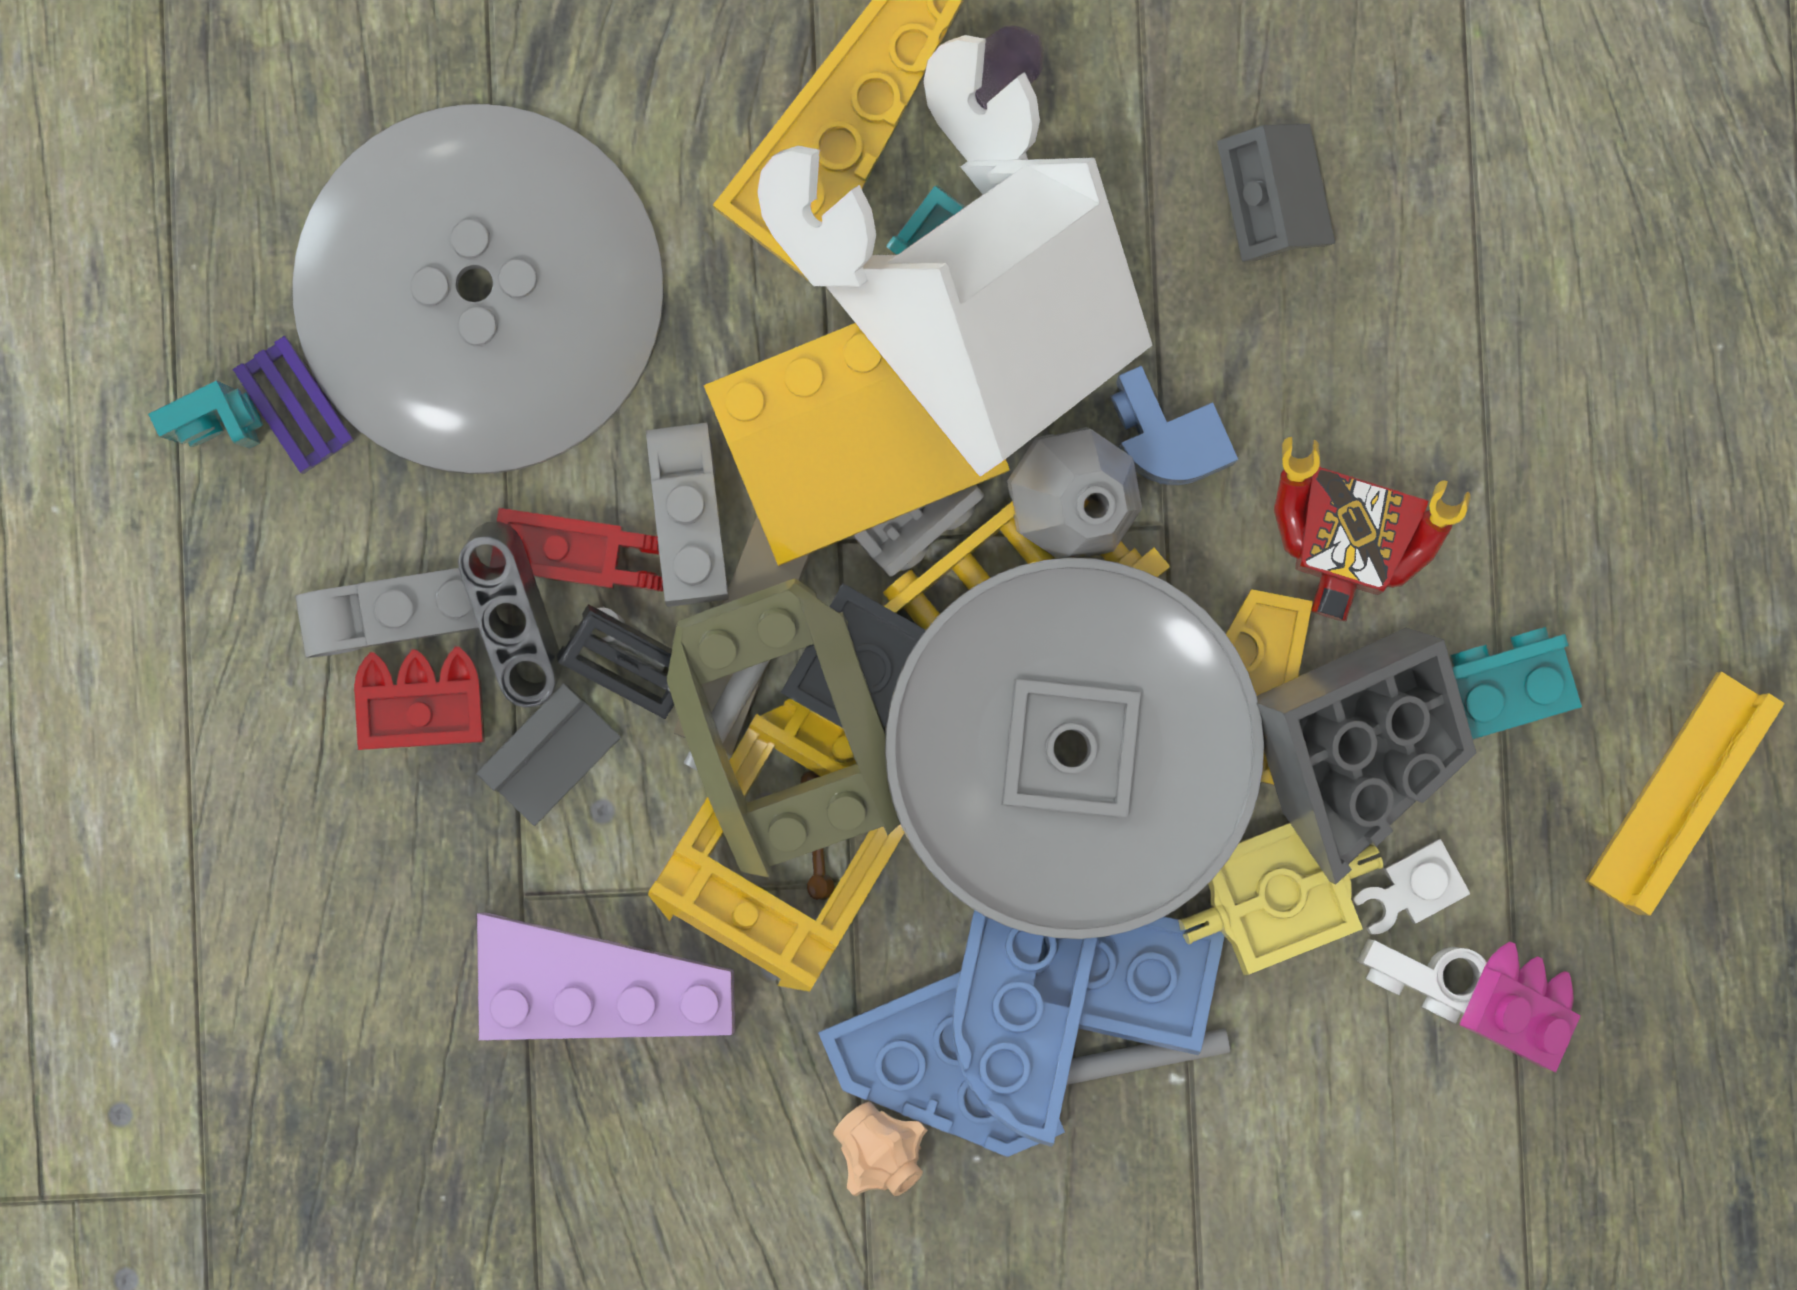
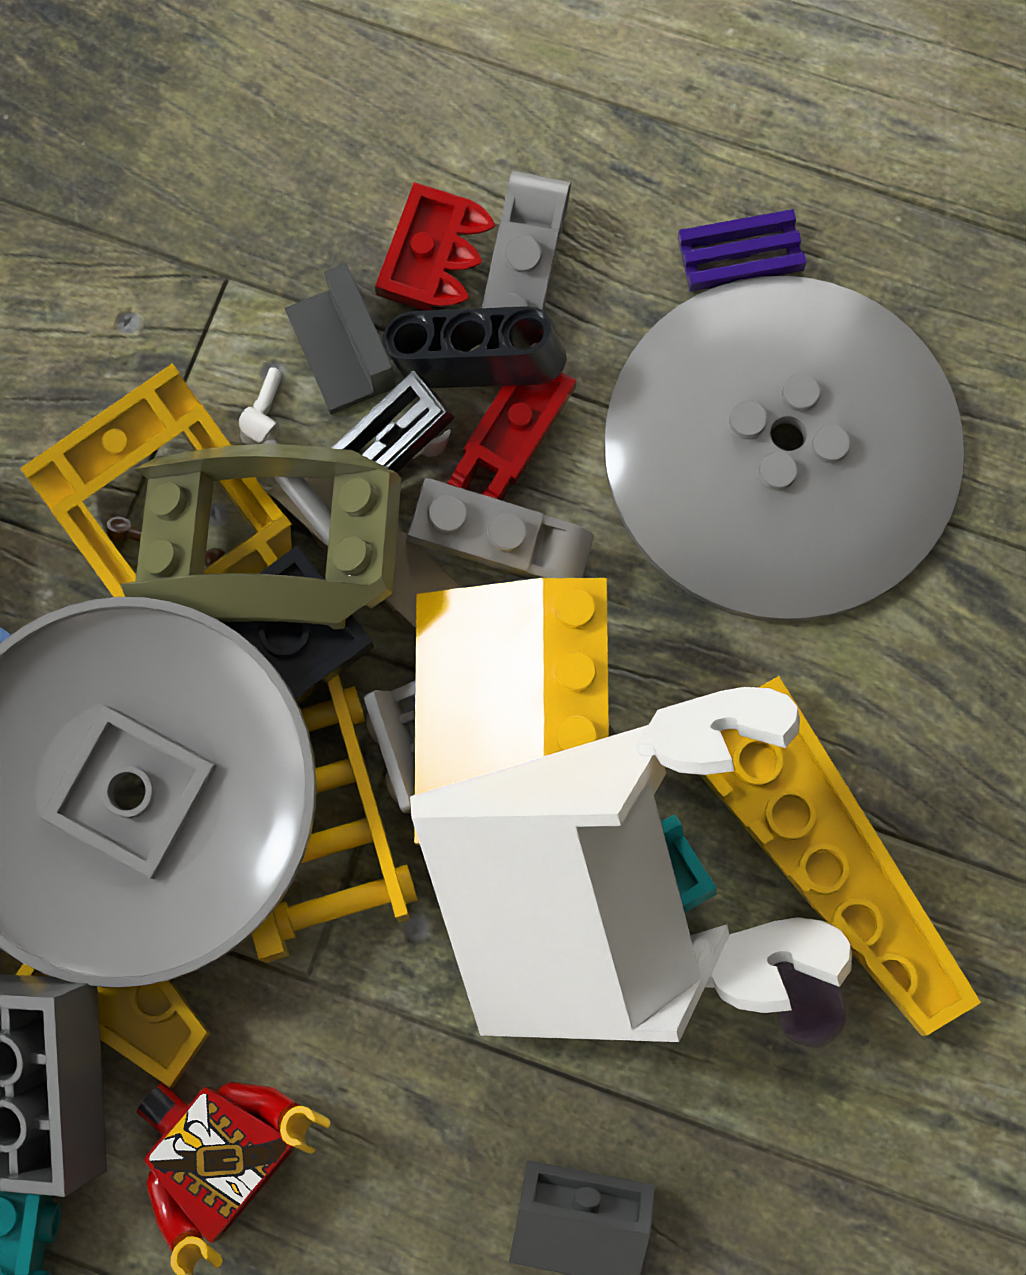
camera: 110 degrees right, 10 degrees down
teal bracket [148,380,263,449] -> none
lavender wedge [477,912,735,1040] -> none
light grey cone [1007,427,1142,559] -> none
medium blue brick [1111,366,1238,485] -> none
none -> white hand [239,368,283,445]

